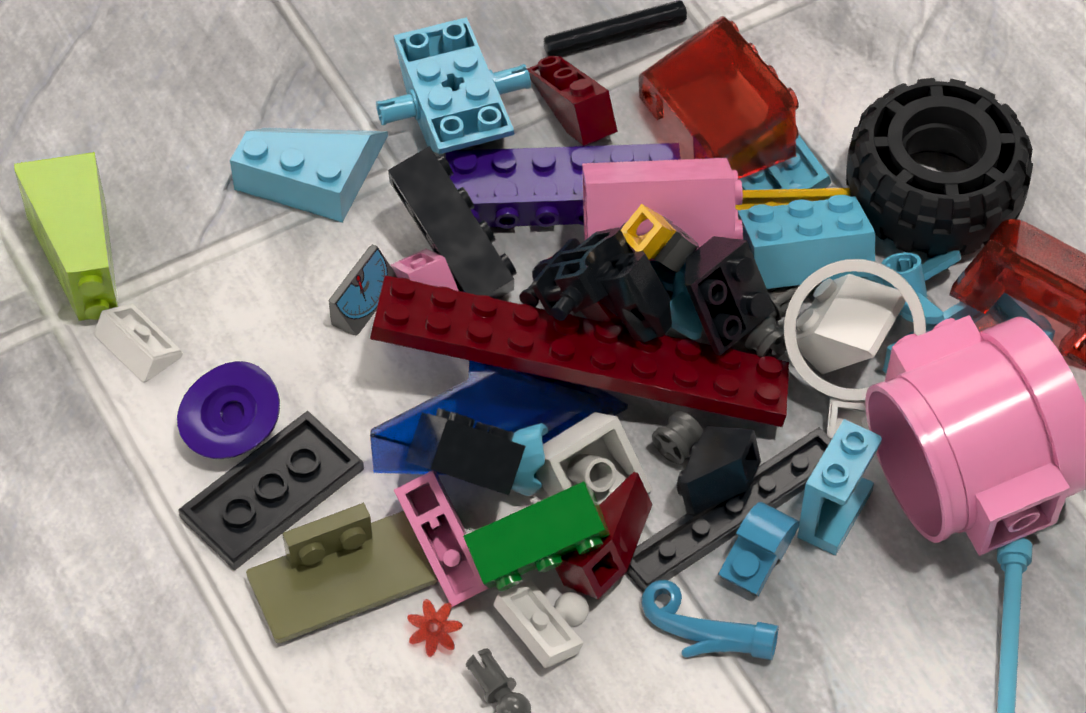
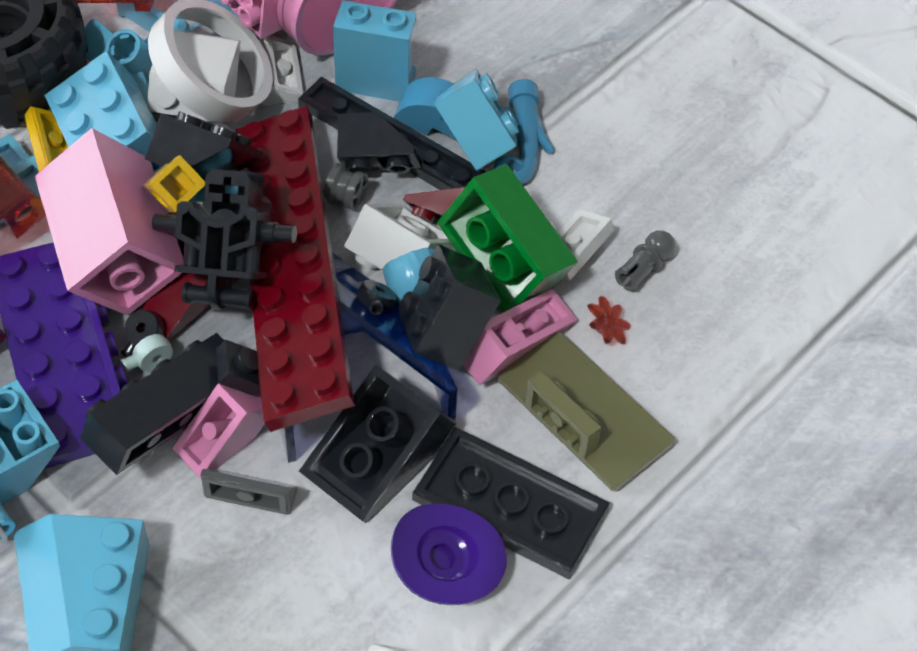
camera: 110 degrees left, 0 degrees up
none -> light aqua piece [120,334,173,372]
none -> black piece [121,310,165,357]
none -> black plate [216,340,261,396]
none -> black slope [299,364,457,523]
none -> black piece [357,280,396,315]
none -> medium azure slope [434,68,519,171]

